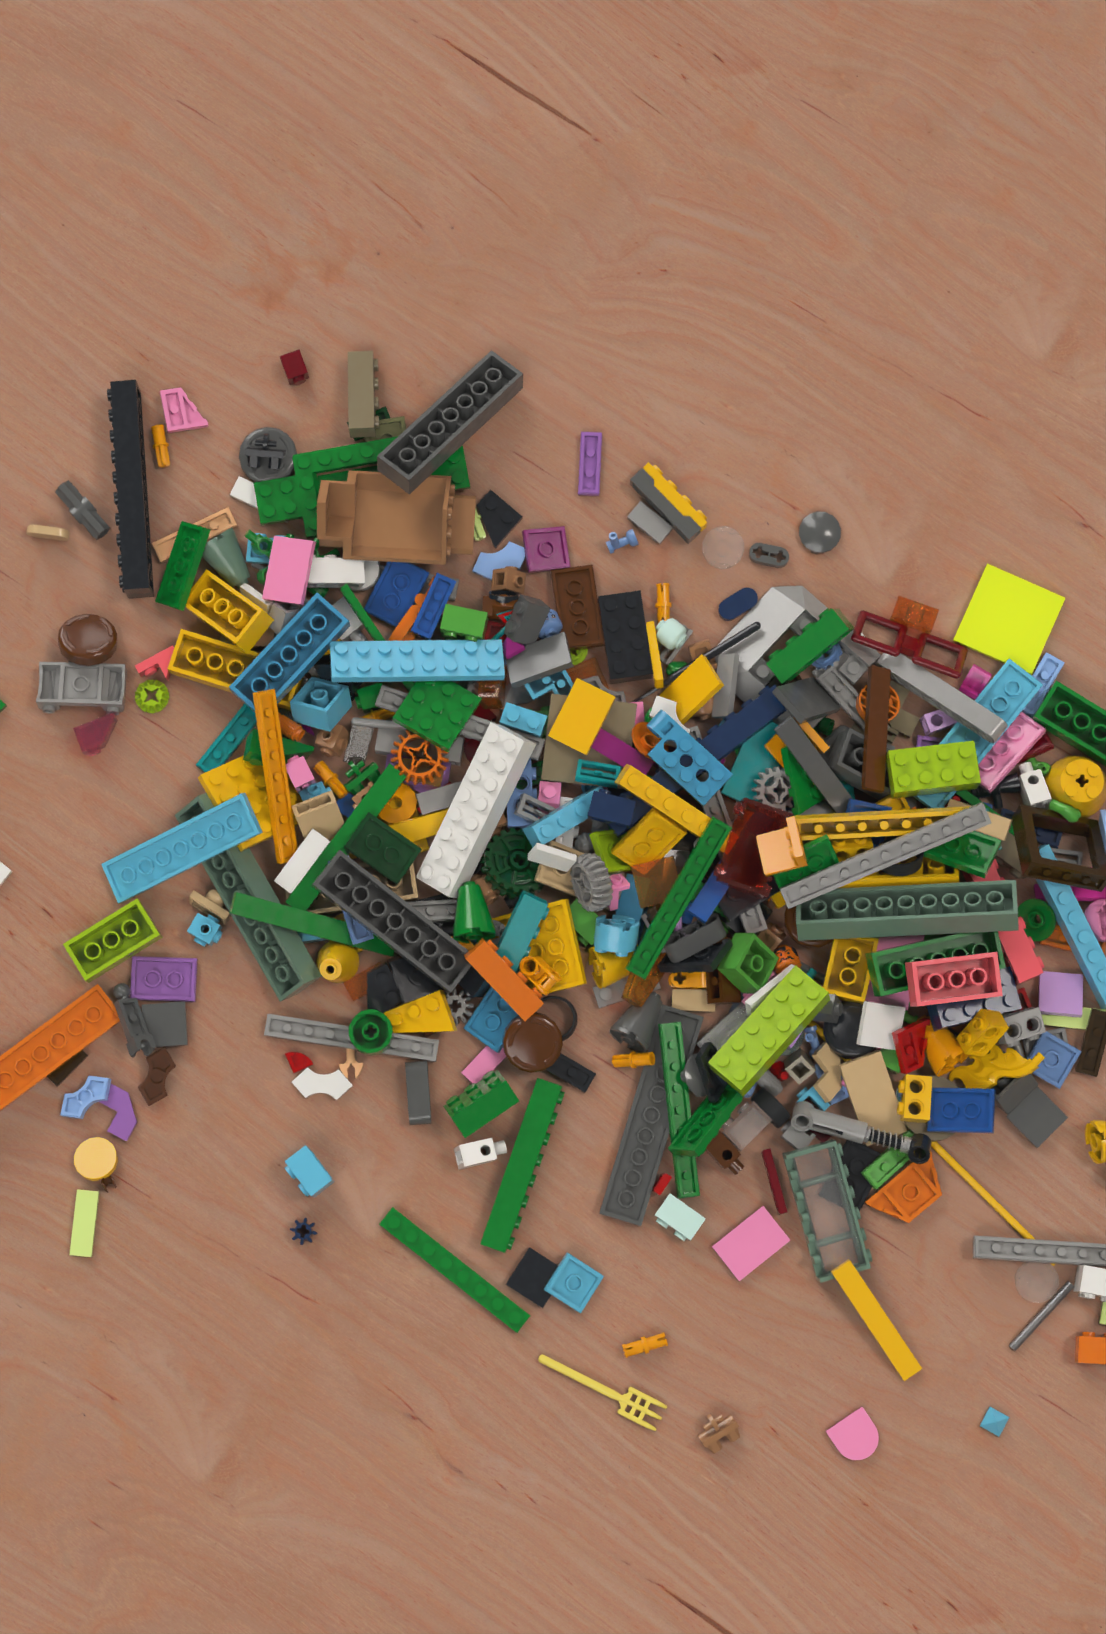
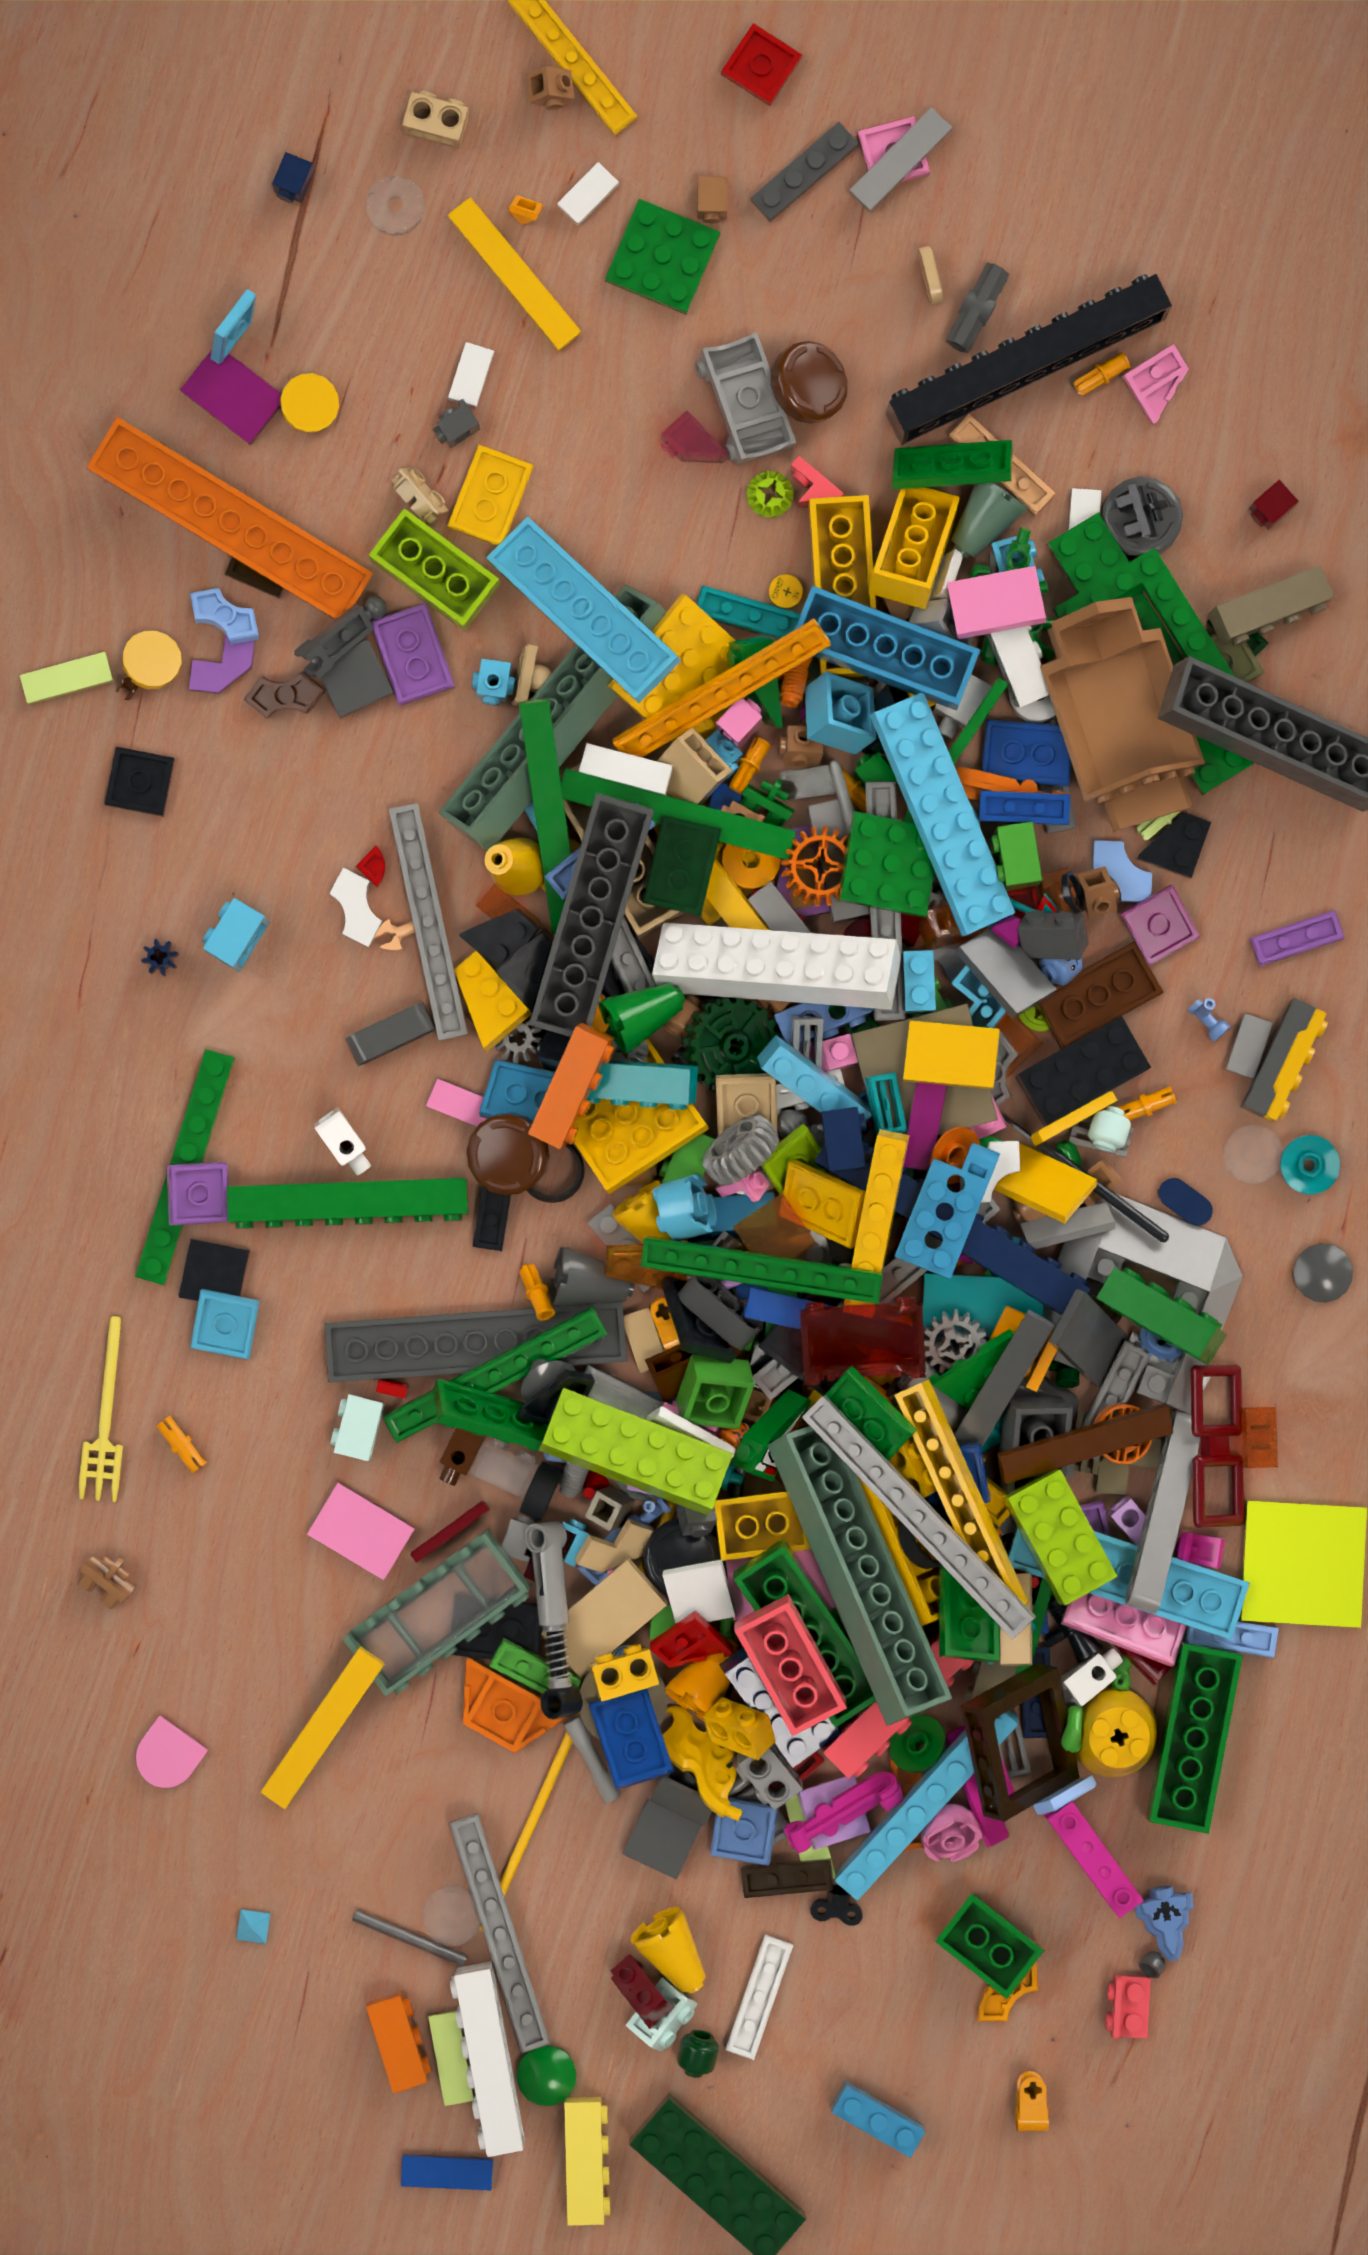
camera: 65 degrees right, 5 degrees up
green brick [349,1009,394,1056] -> none
green brick [443,1070,519,1138] -> none
light orange piece [520,956,562,995] -> none
white tile [528,843,577,872] -> none
dark grey beam [749,543,789,568] -> none
light orange bracket [756,816,808,876] -> none
none -> black tile [104,747,175,817]
none -> medium lavender tile [167,1162,228,1225]
none -> tan hinge [391,467,449,526]
none -> dark grey brick [432,399,480,448]
none -> yellow tile [447,444,534,546]
none -> light grey piece [563,1715,621,1803]
none -> green slope [731,1388,812,1482]
none -> yellow piece [769,574,803,609]
none -> dark pink piece [784,1772,904,1853]
none -> teal dish [1280,1135,1340,1195]

